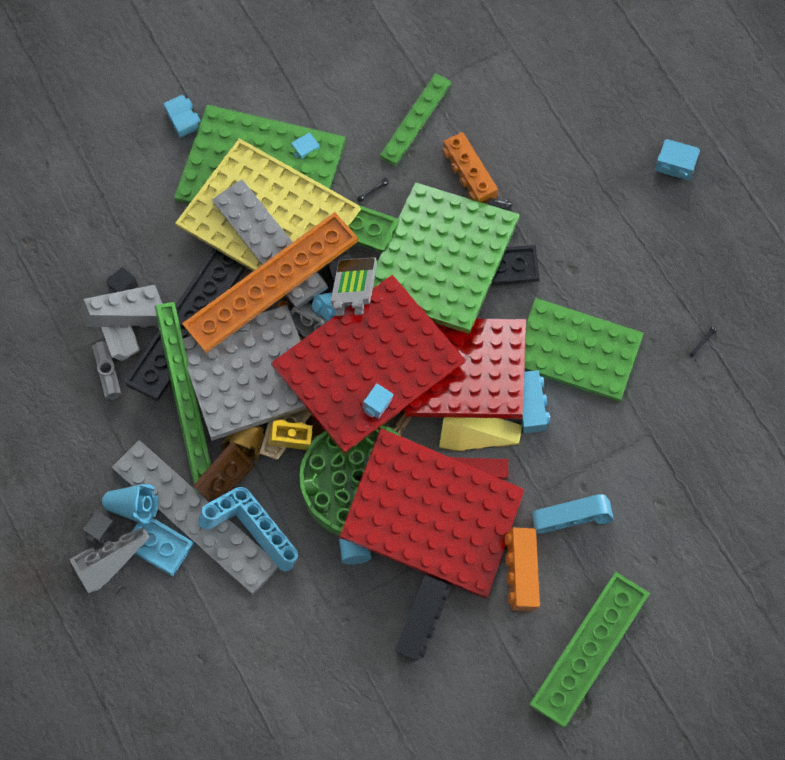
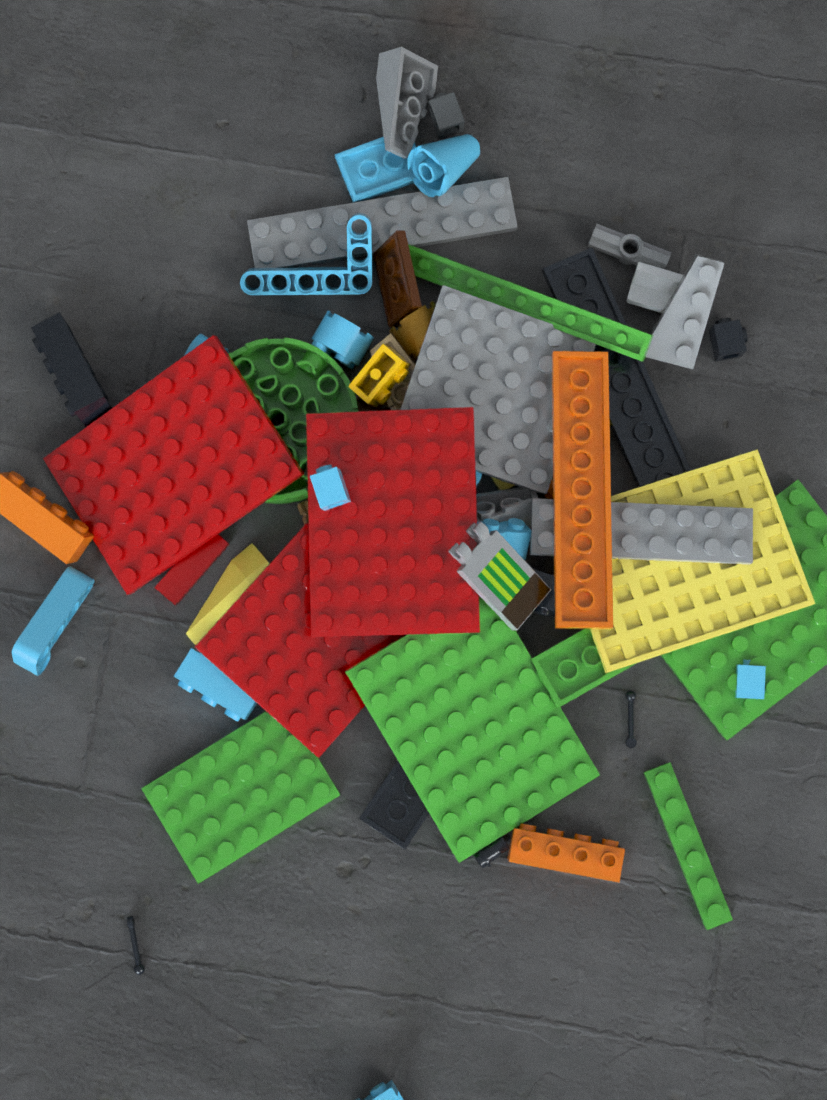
camera: 125 degrees right, 15 degrees up
none -> medium azure brick [311,311,374,370]

